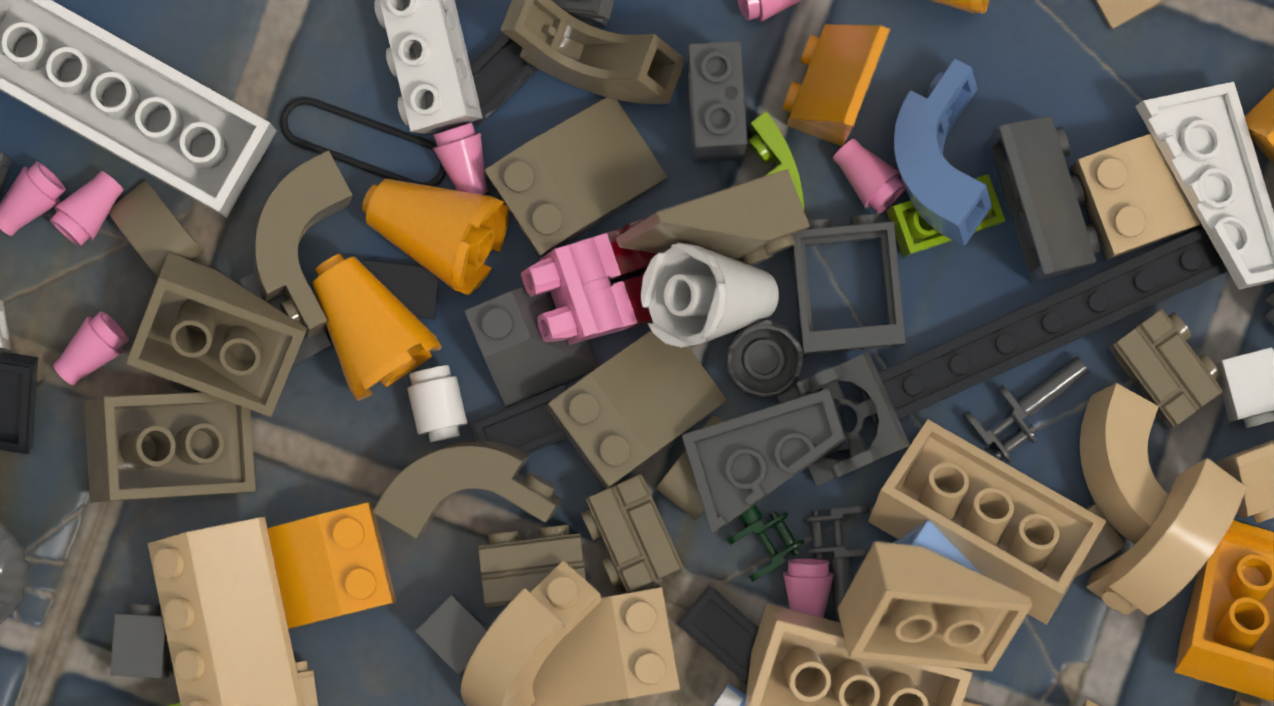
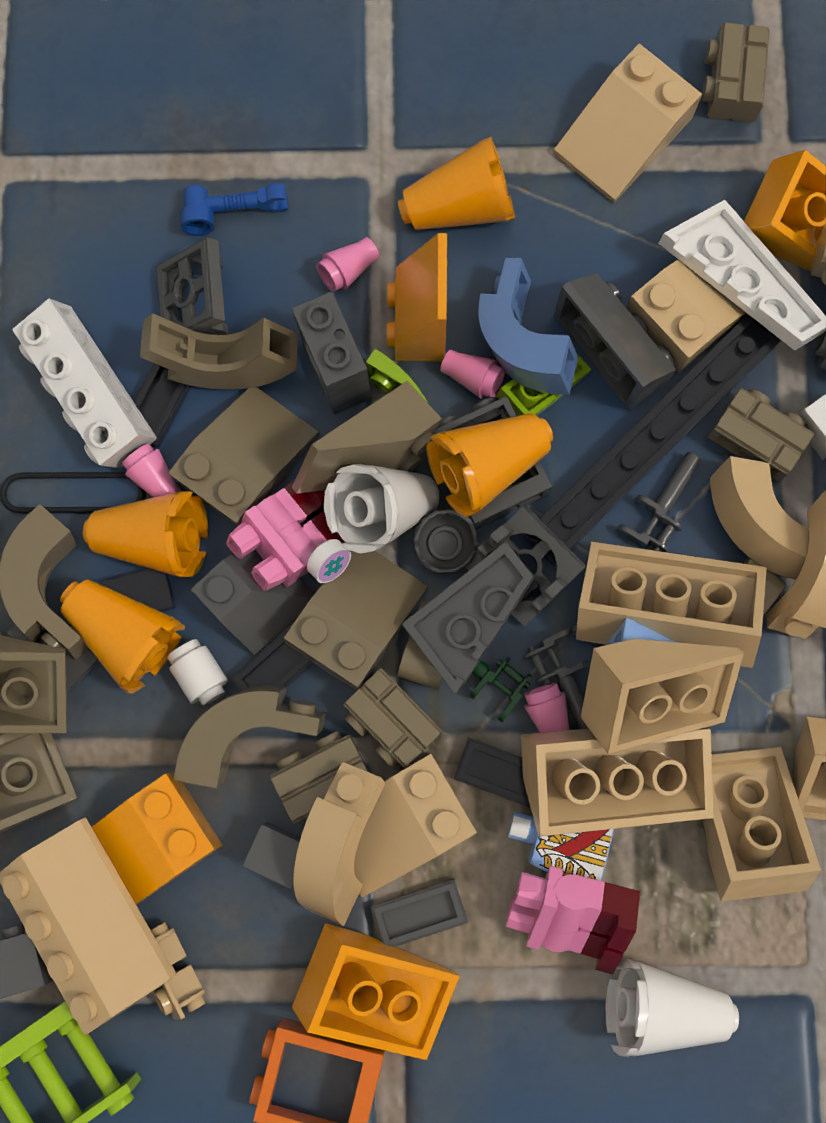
camera: 15 degrees left, 5 degrees down
none -> tile [307,539,351,583]
none -> light orange cone [426,413,553,517]

